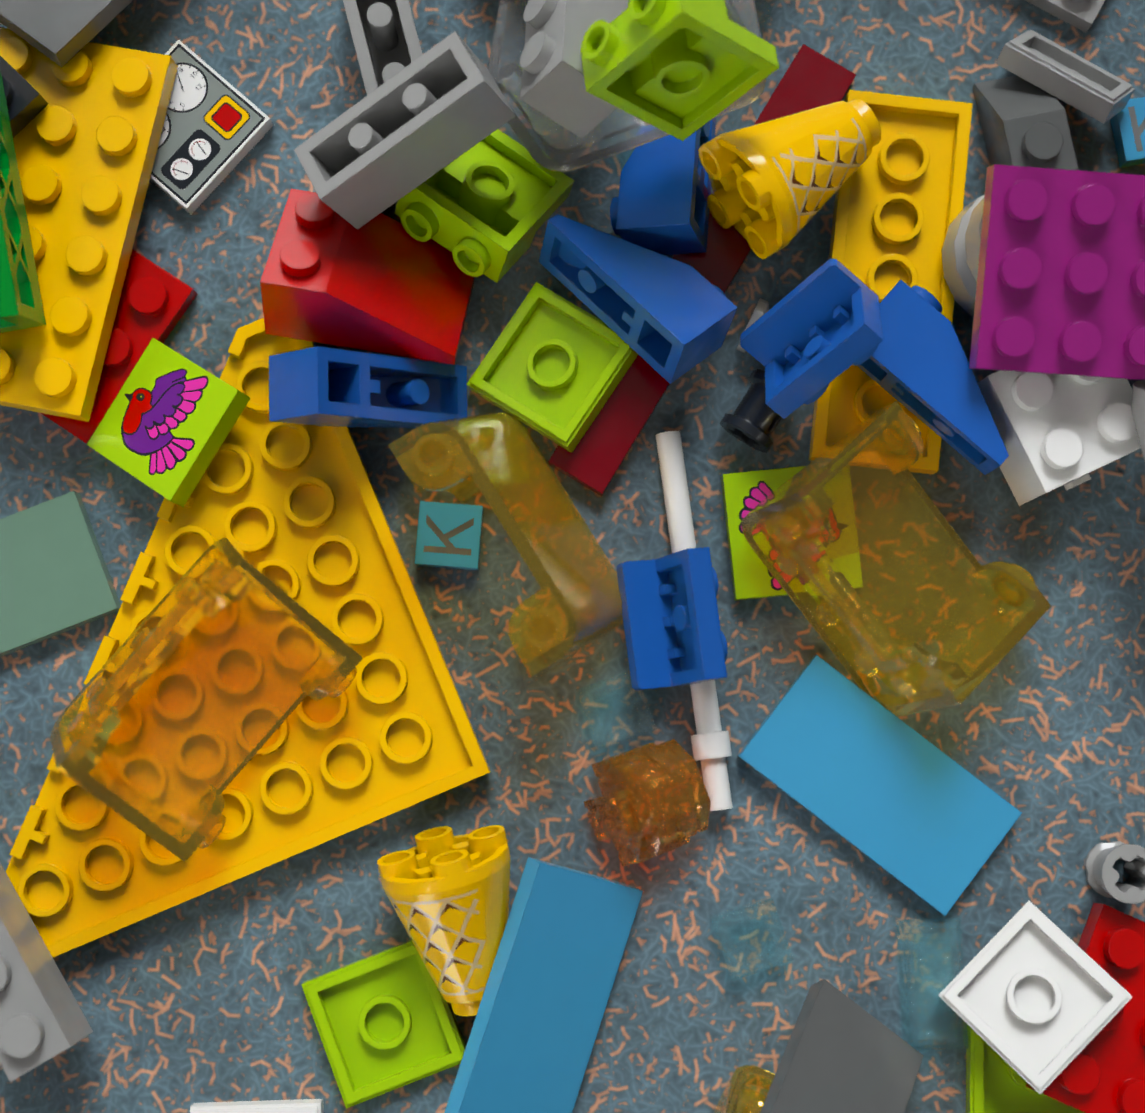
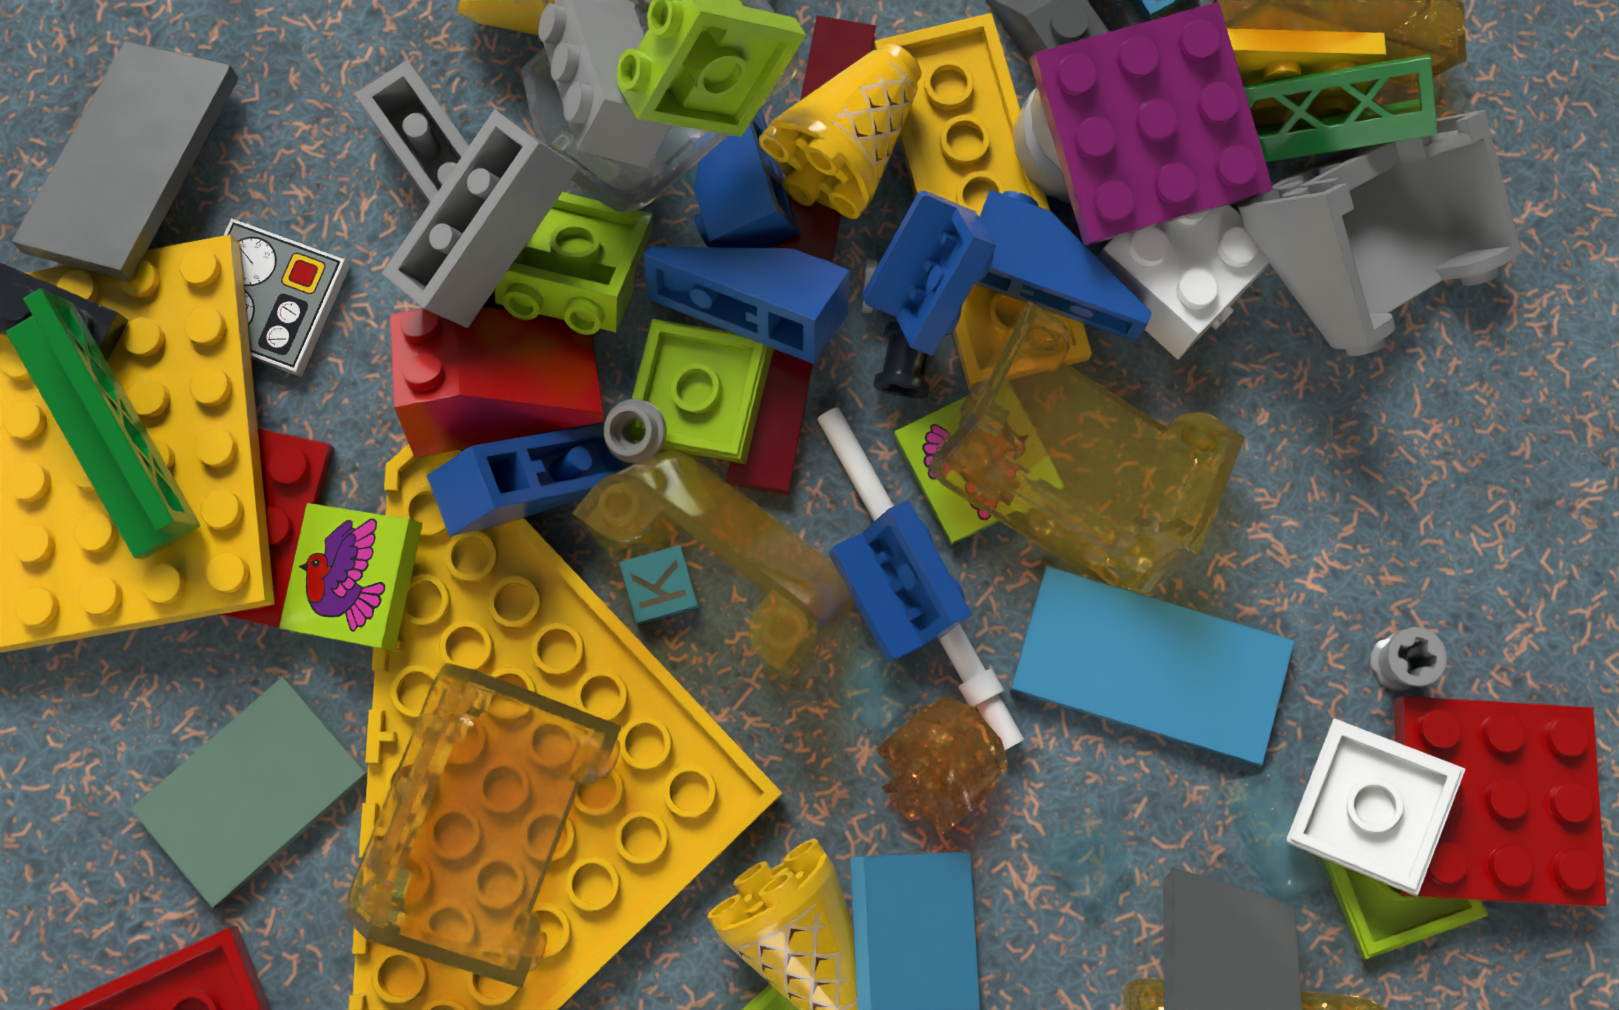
camera: 20 degrees left, 5 degrees down
none -> light grey plate [604,399,667,463]

